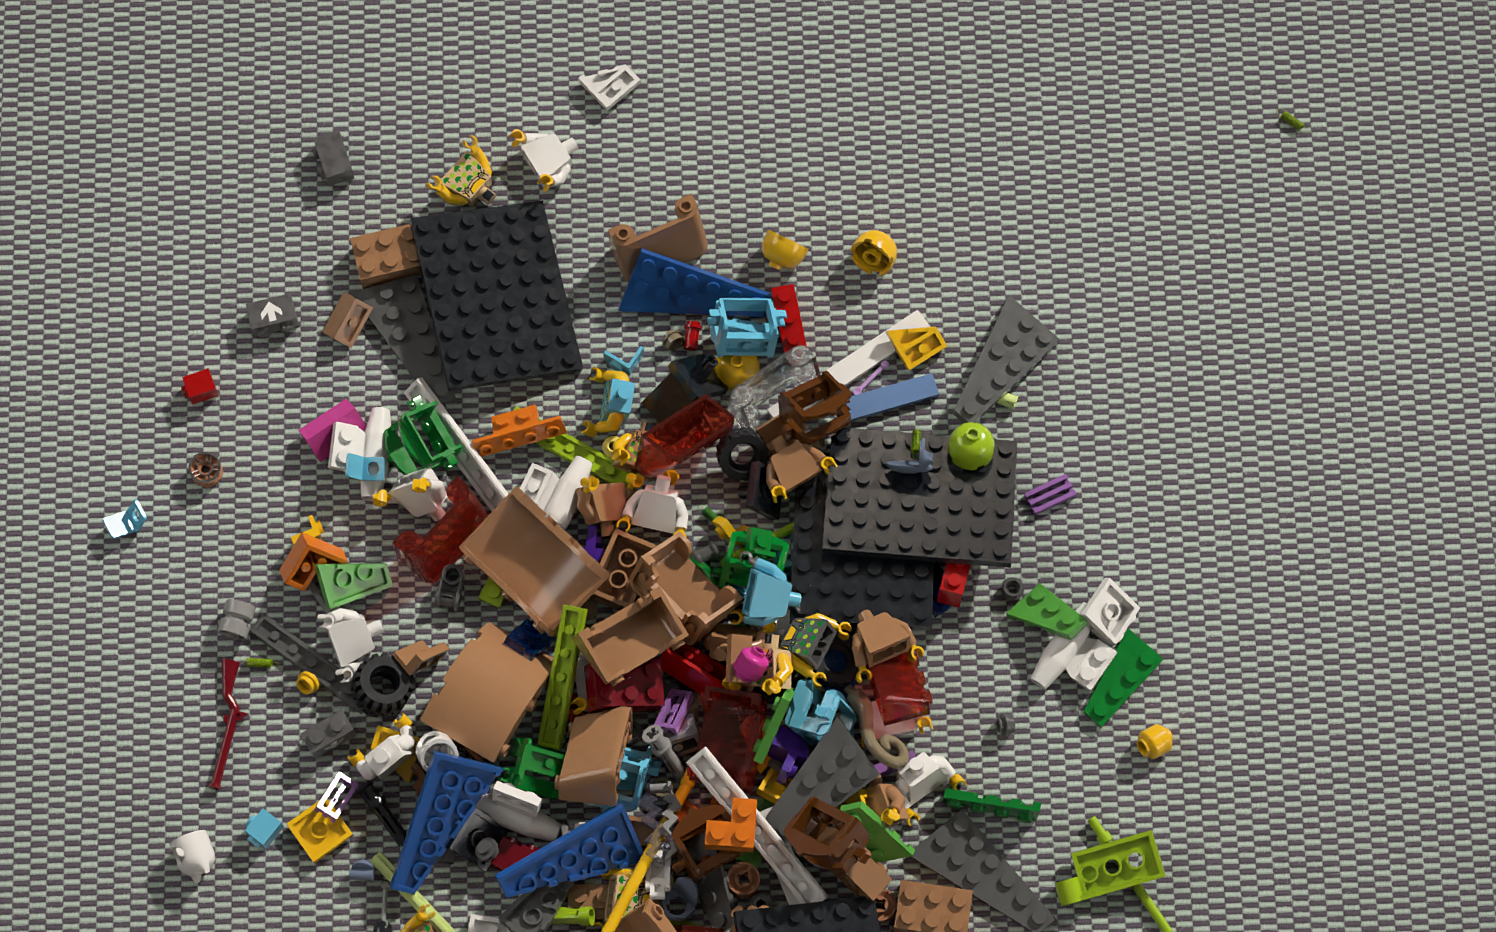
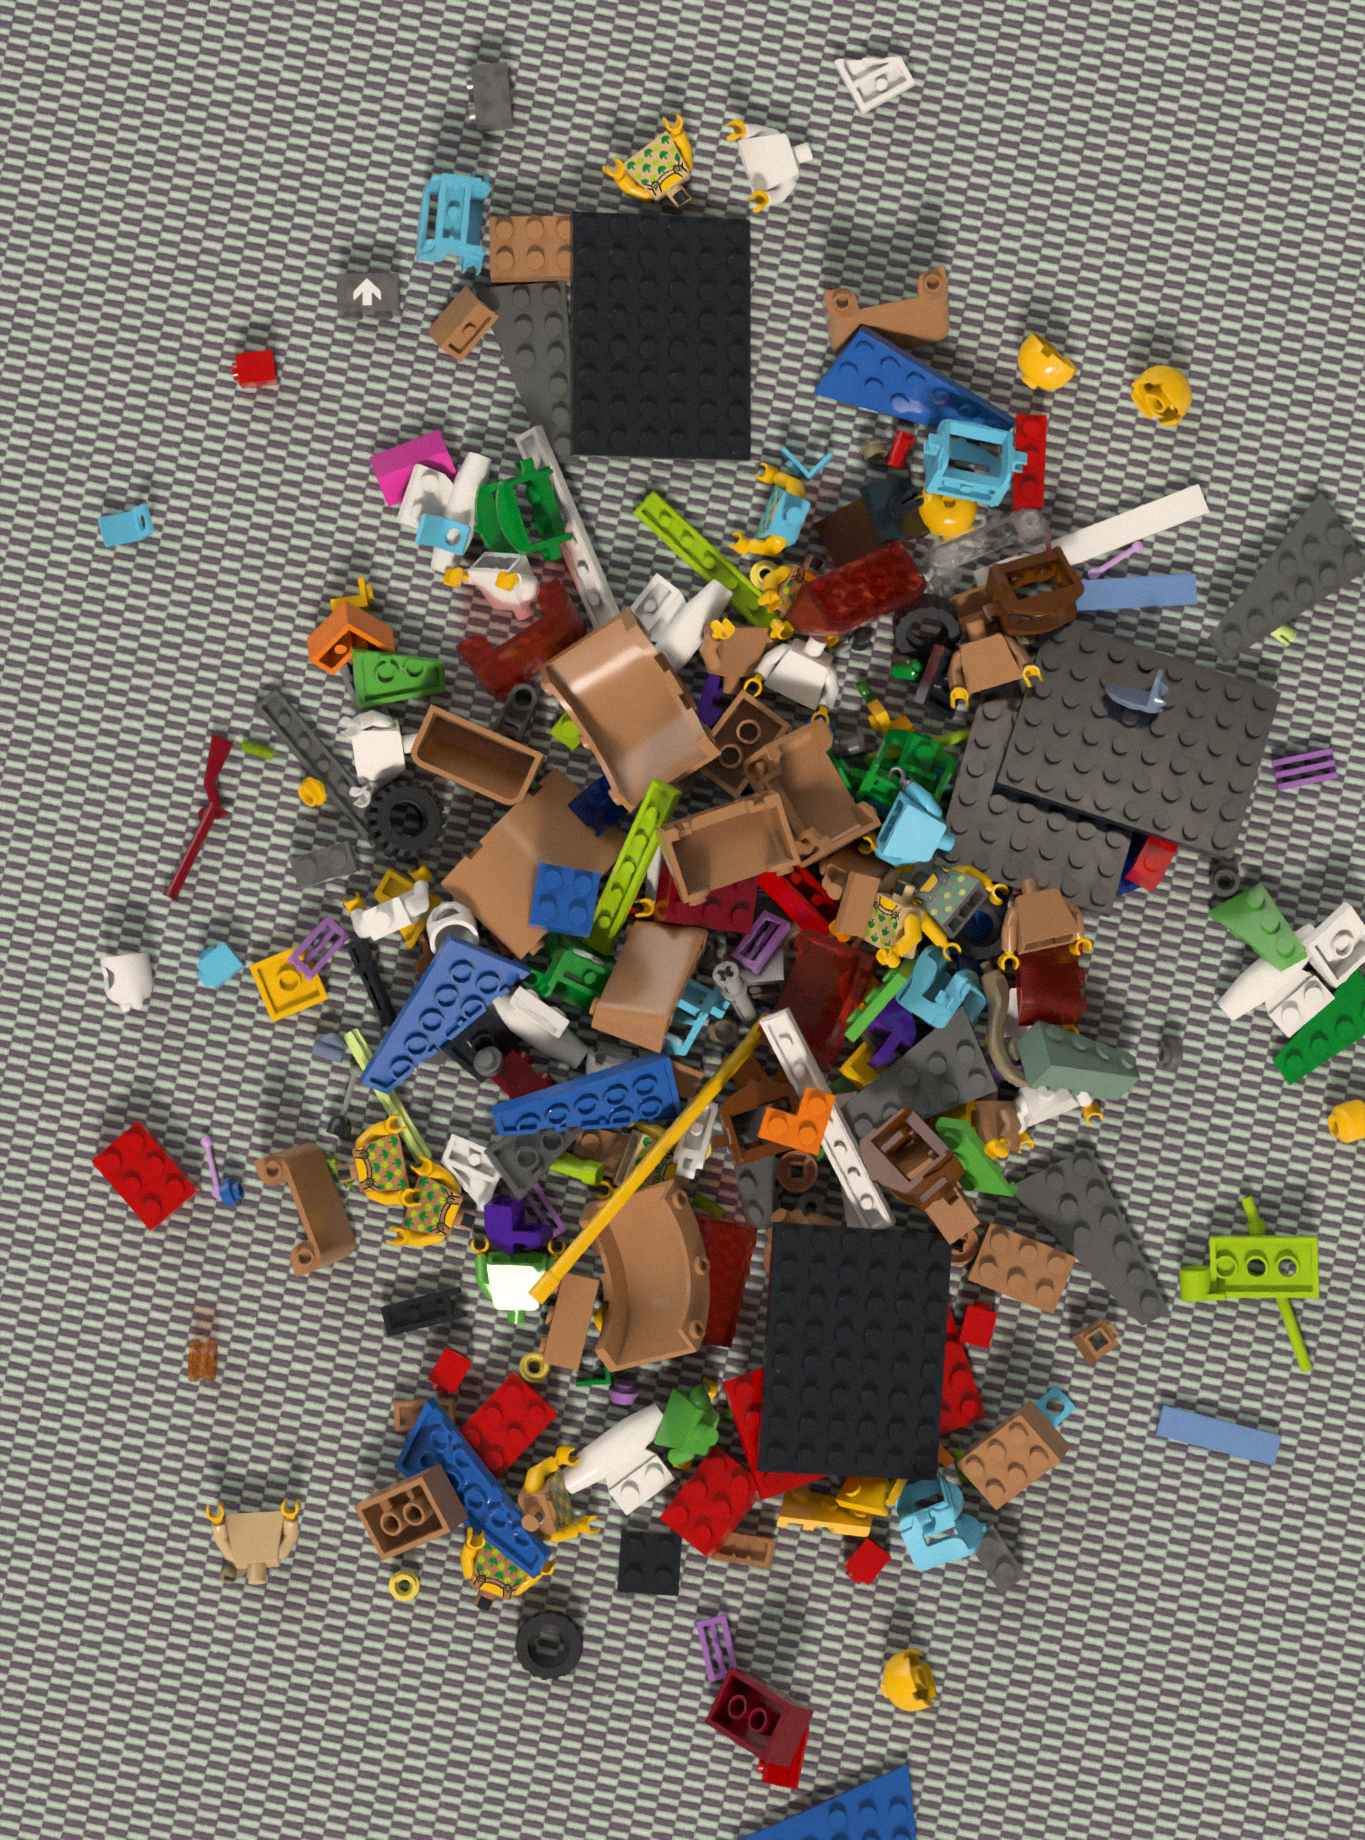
camera: 20 degrees right, 15 degrees up
nougat wheel [188,452,223,488] -> none
light grey wheel [217,599,256,640] -> none
medium nougat panel [393,640,450,676] -> none
orange bracket [472,404,567,457] -> none
piece [638,781,682,864] -> none
sand blue piece [660,877,699,922] -> none
dark pink head [733,646,769,683] -> none
yellow wing [885,327,947,370] -> none
lime piece [911,424,922,459] -> none
green wing [942,788,1041,823] -> none
lime cylinder [948,422,995,470] -> none
none -> medium nougat windscreen [411,704,546,806]
none -> medium azure animal [416,171,492,276]
none -> blue brick [528,862,601,938]
none -> black hinge [830,625,873,658]
none -> green arm [891,659,924,681]
none -> sand green wedge [1016,1020,1140,1101]

